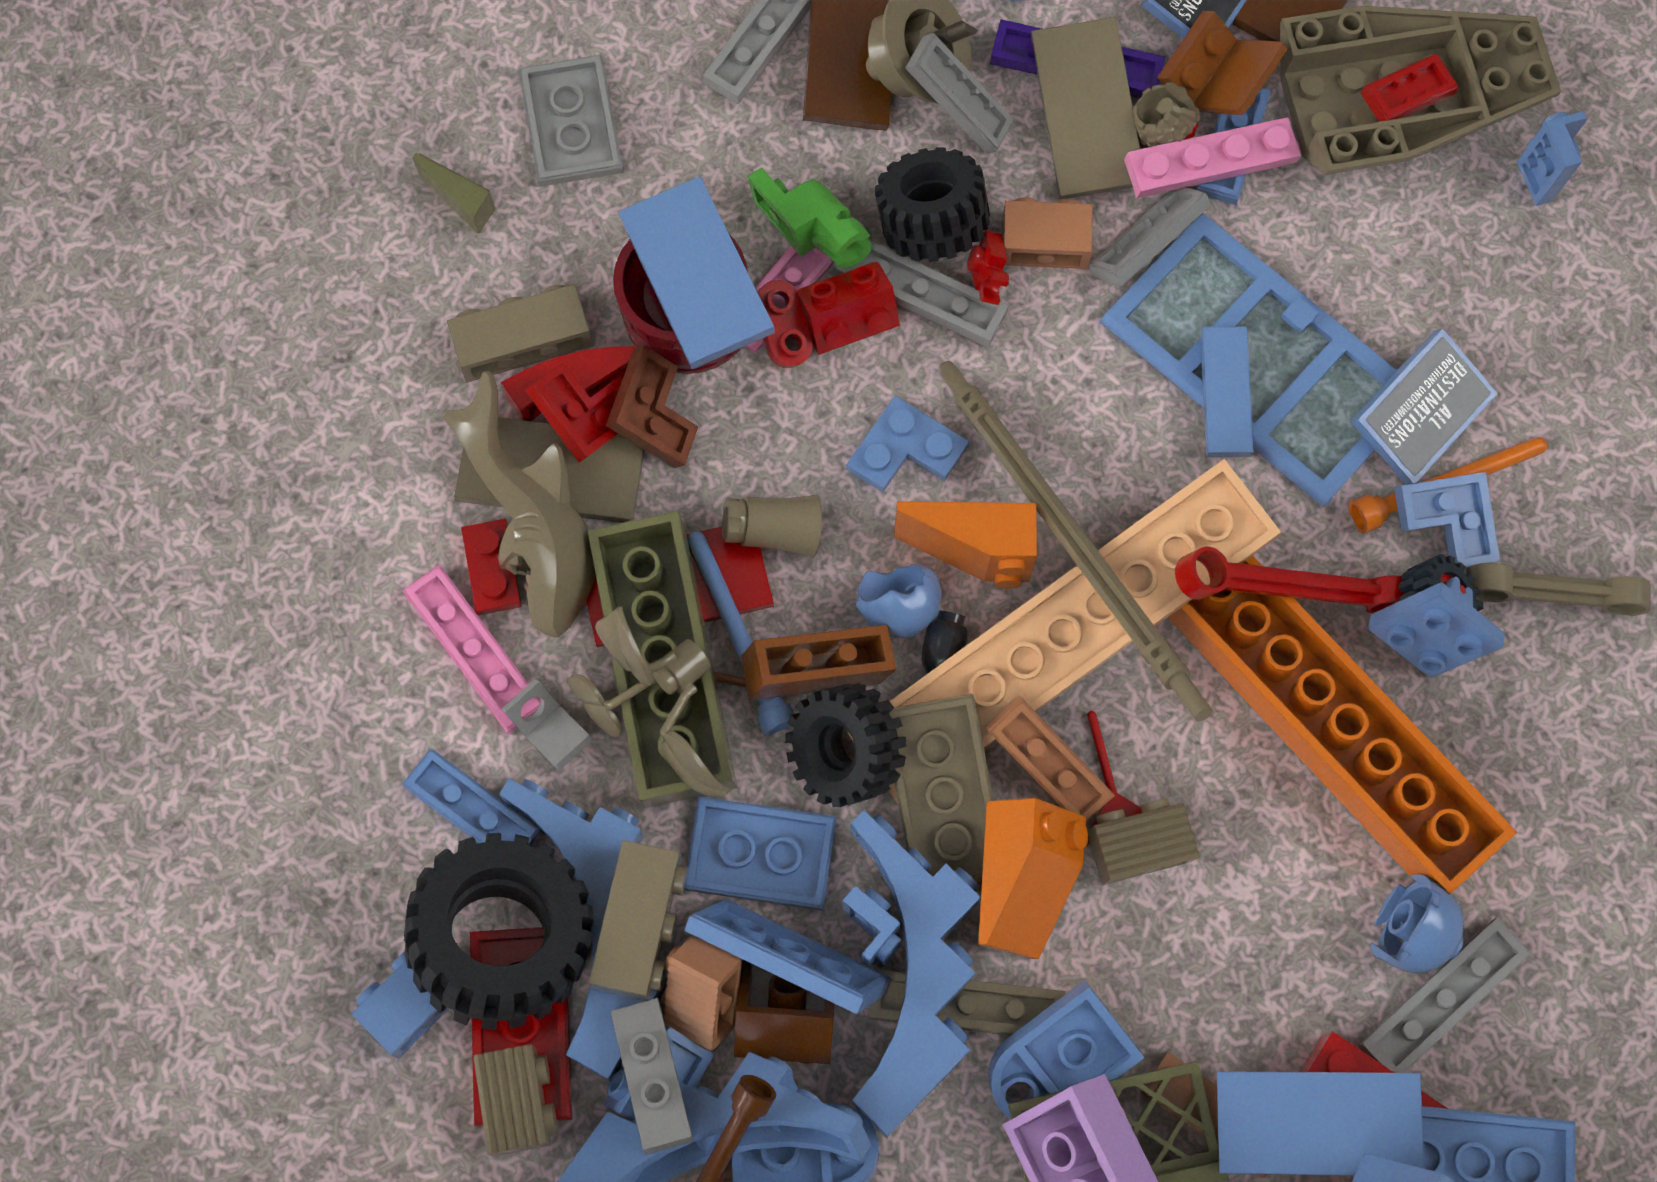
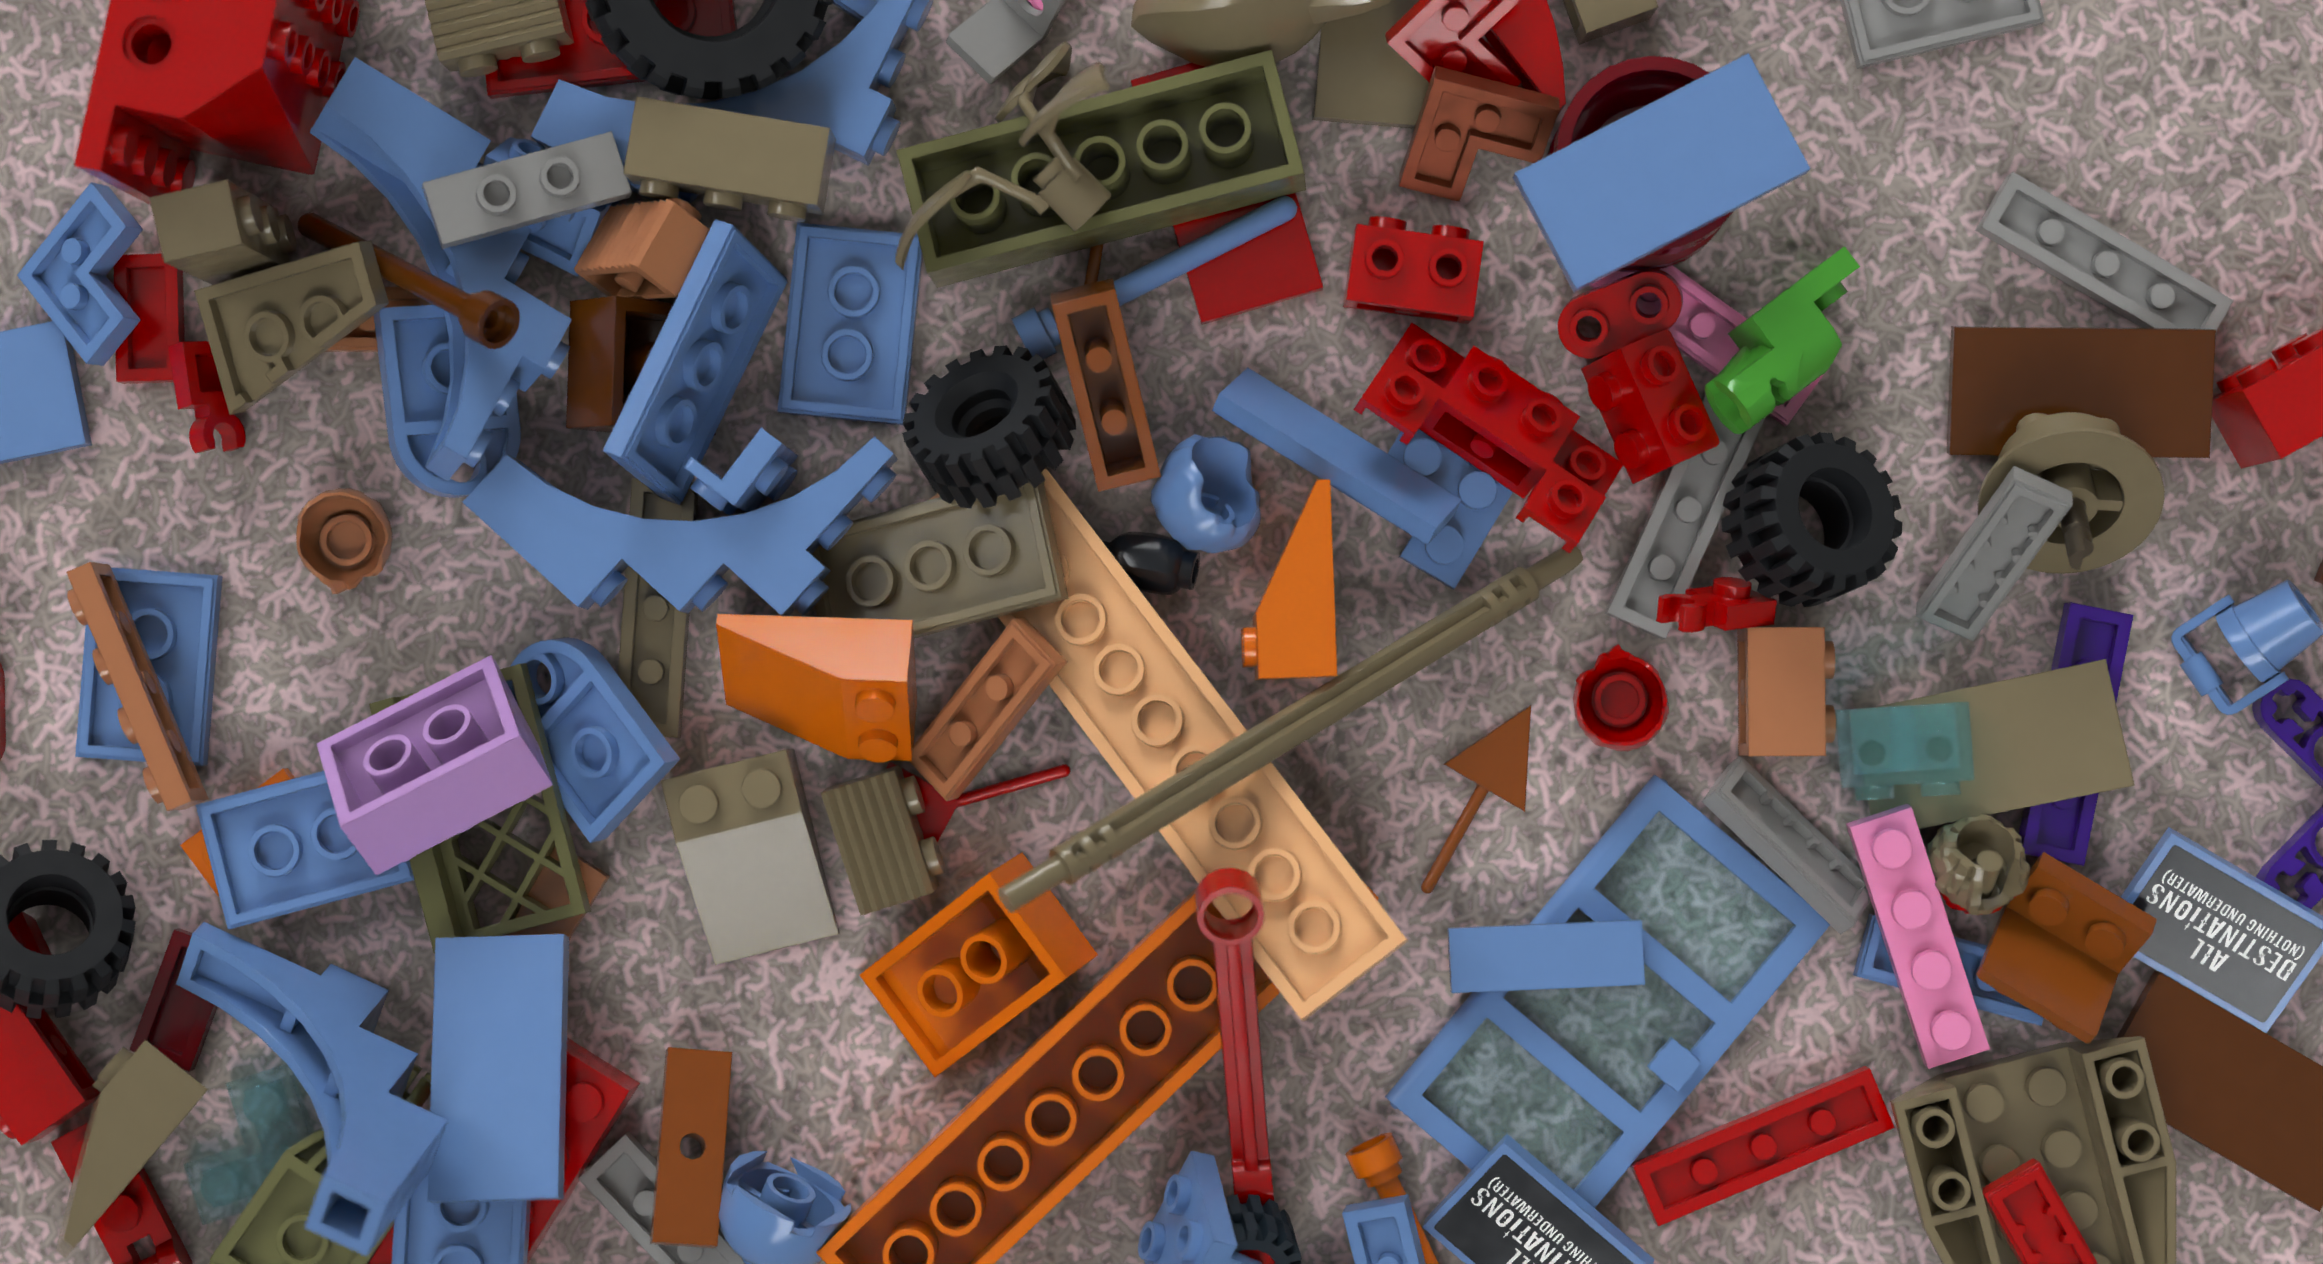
camera: 85 degrees right, 15 degrees up
dark tan plant [722,495,822,558] -> none
none -> dark orange tile [650,1047,732,1248]
none -> dark tan slope [661,749,840,965]
none -> orange slope [860,852,1098,1078]
none -> medium blue tile [1212,368,1462,545]
none -> red brick [1343,216,1484,324]
none -> red bracket [1353,323,1624,554]
none -> dark orange piece [1421,706,1531,894]
none -> red hair [1573,644,1669,752]
none -> red plate [1630,1066,1895,1226]
none -> clear light blue brick [1836,702,1975,801]

